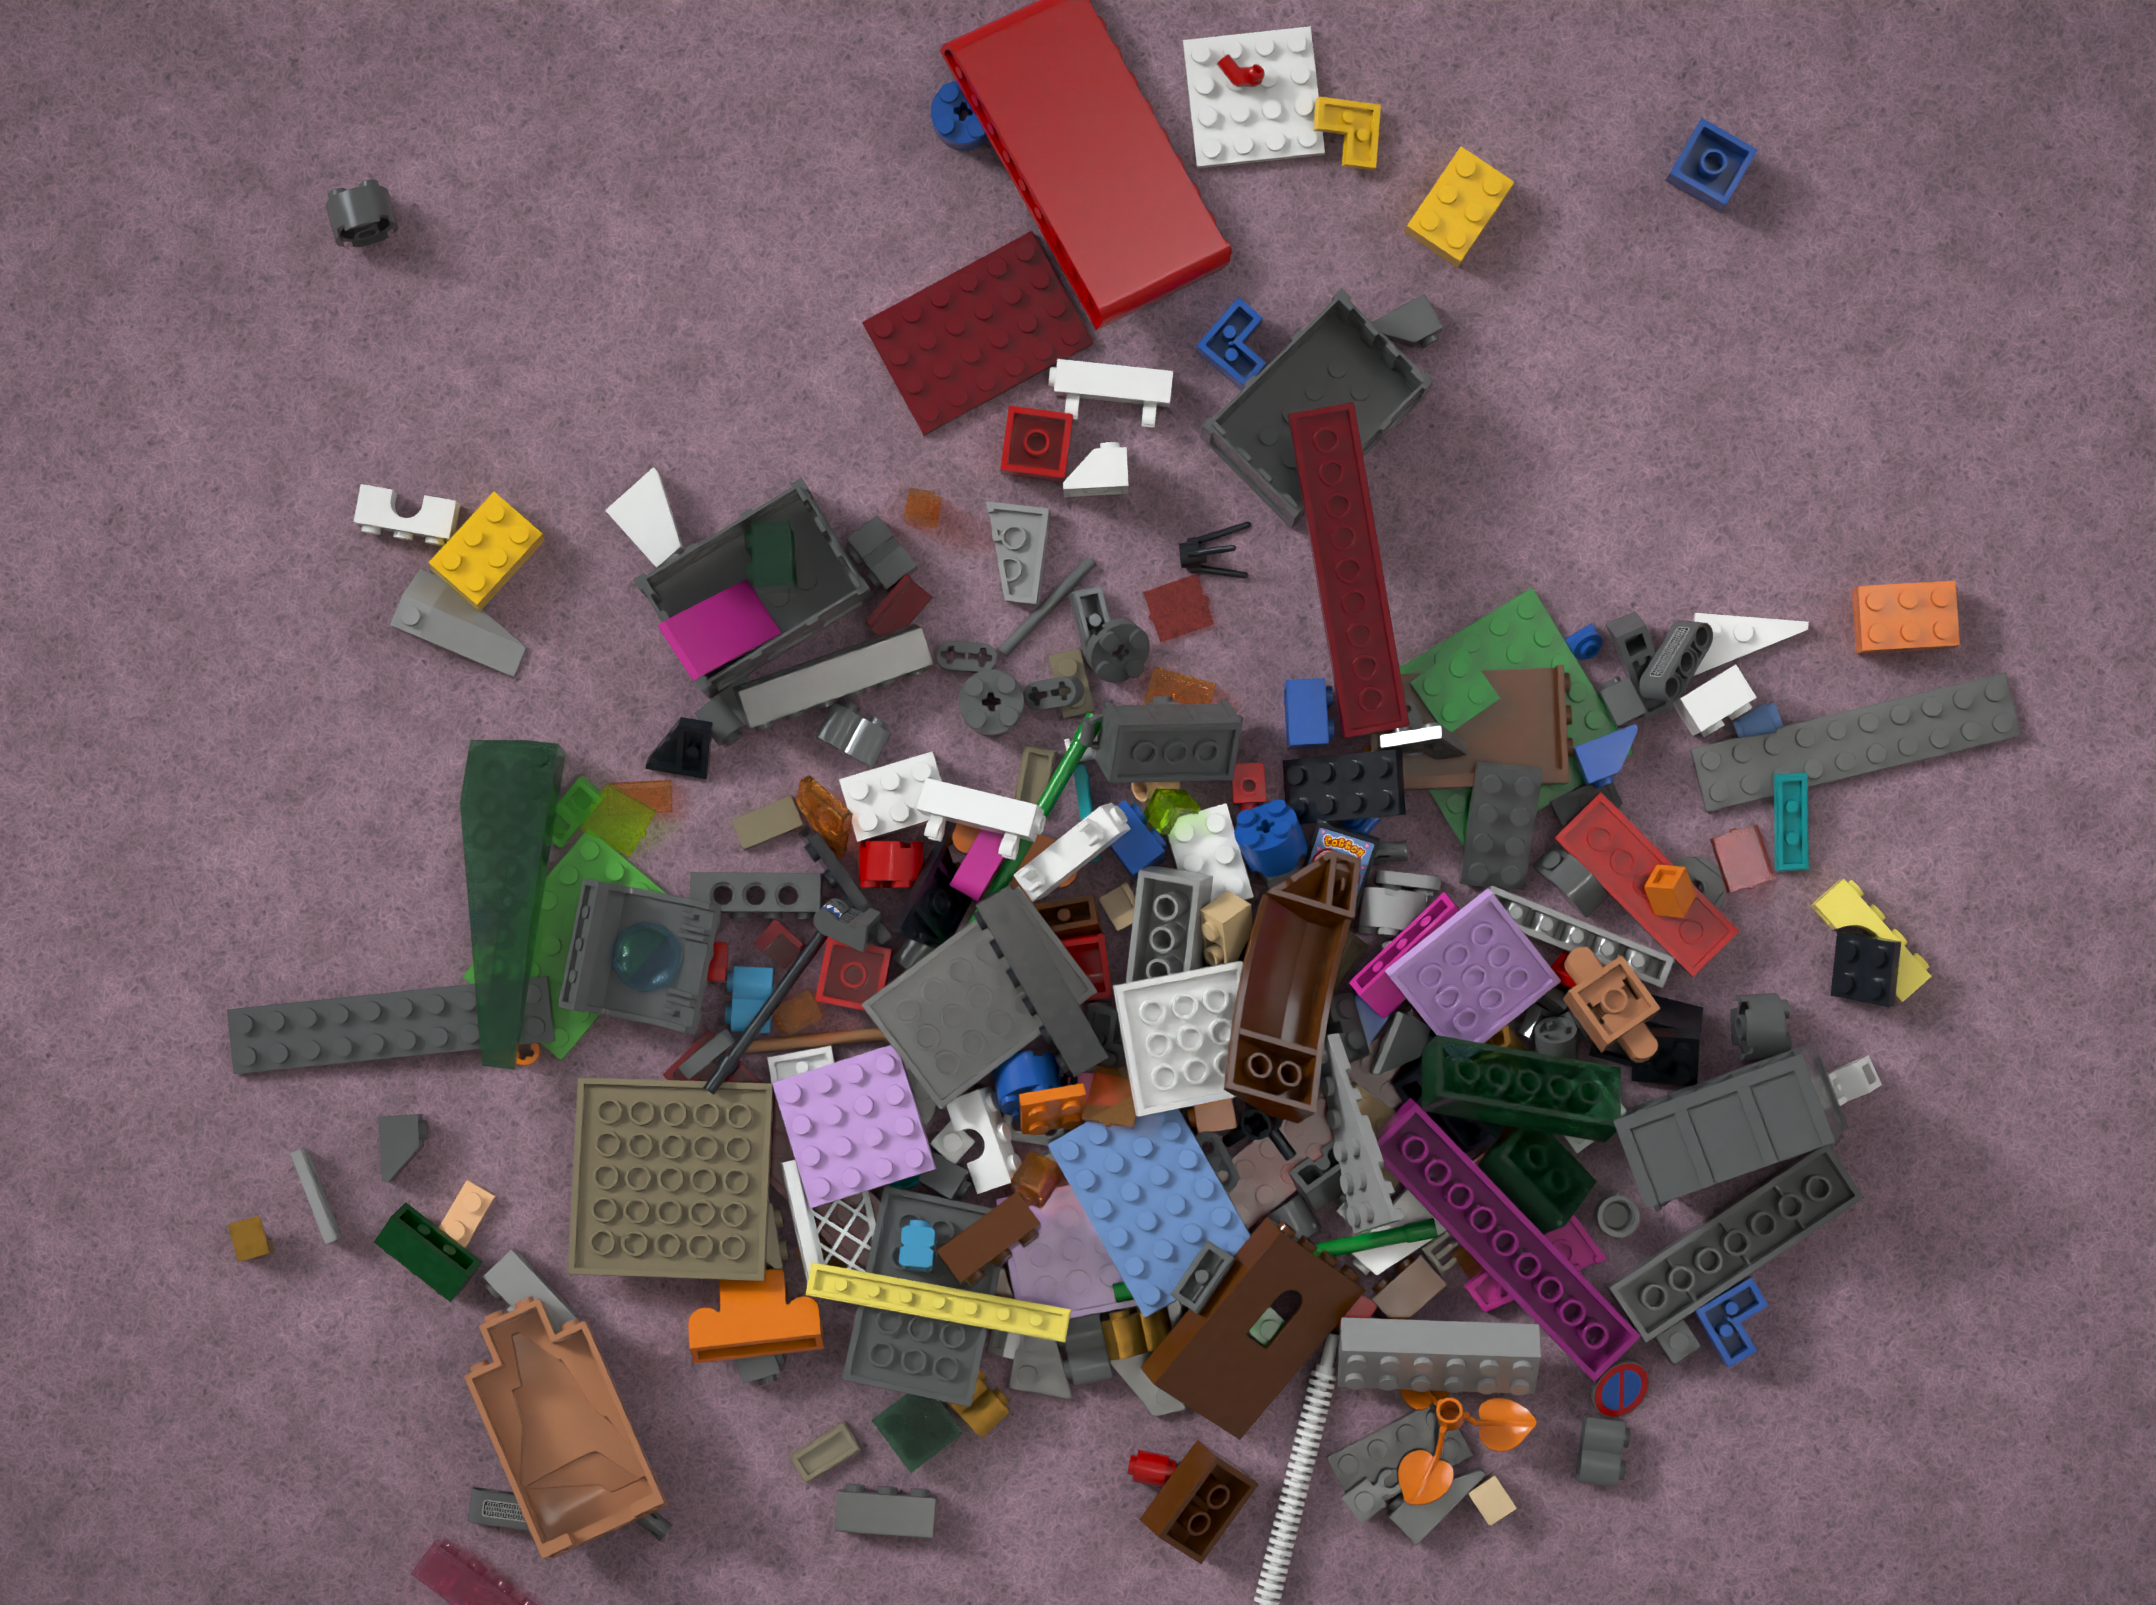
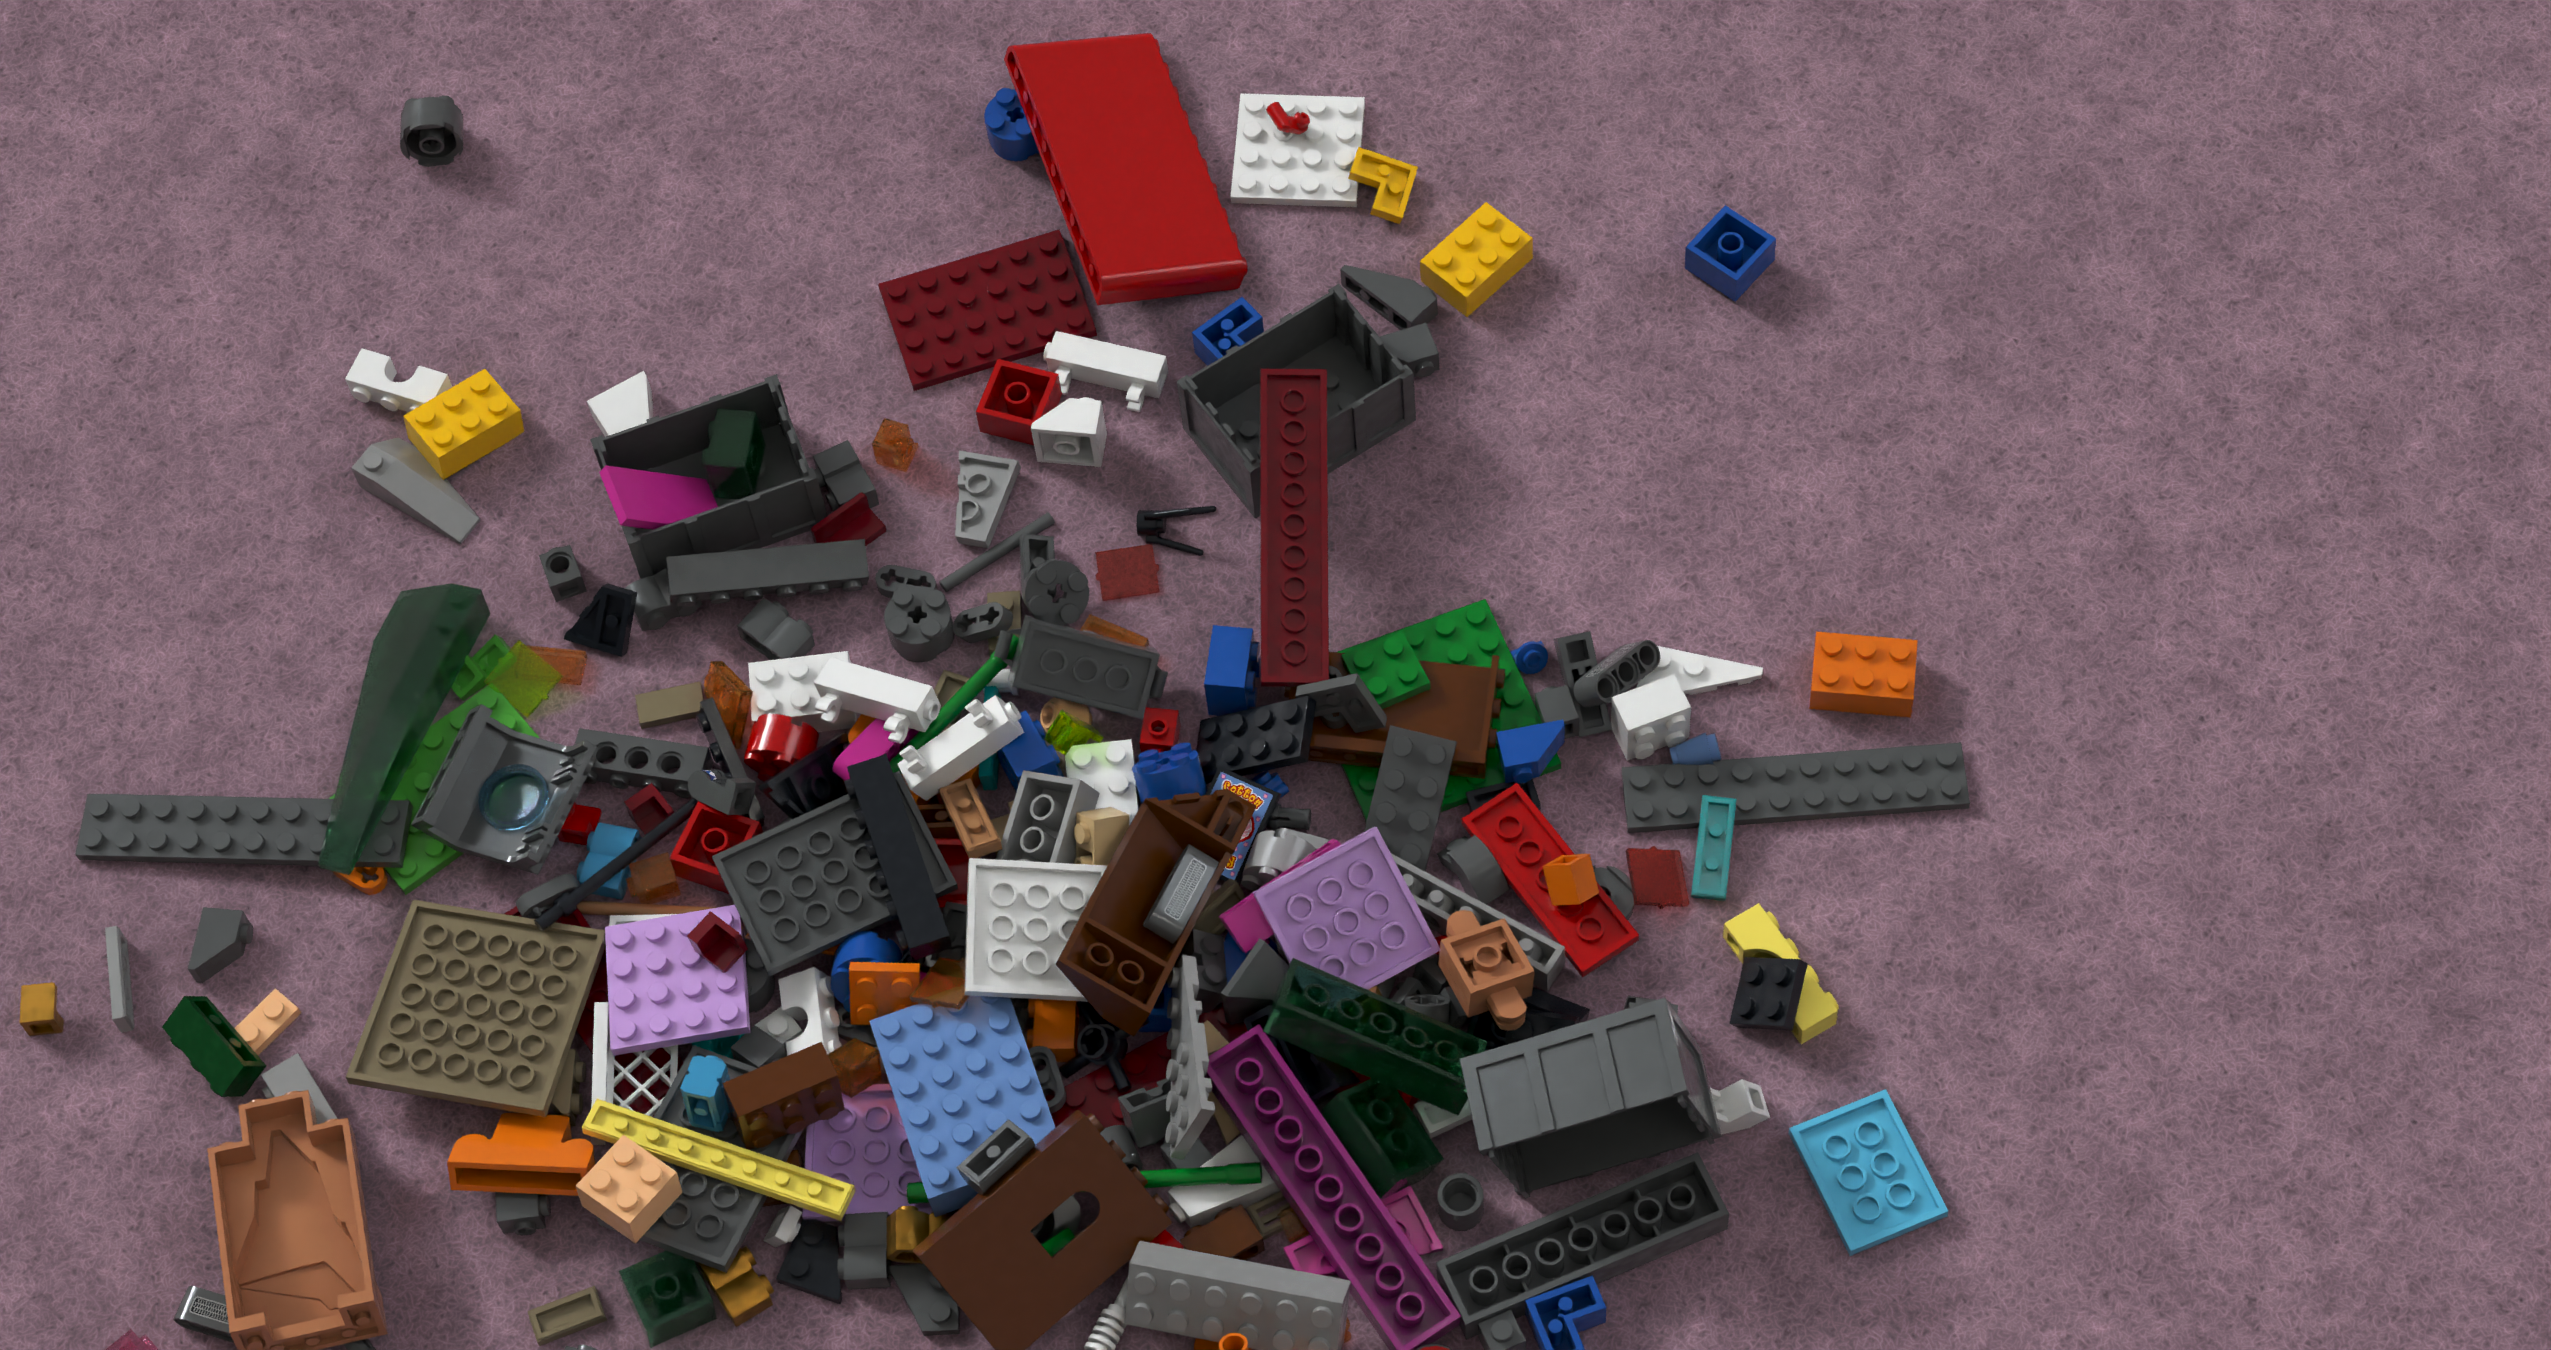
camera: 10 degrees right, 25 degrees down
none -> dark grey brick [539,545,587,602]
none -> light nougat brick [576,1135,683,1244]
none -> dark red panel [687,911,748,973]
none -> medium nougat tile [938,778,1002,858]
none -> dark grey beam [1143,844,1219,944]
none -> dark grey slope [1340,265,1438,330]
none -> medium azure plate [1789,1089,1948,1256]

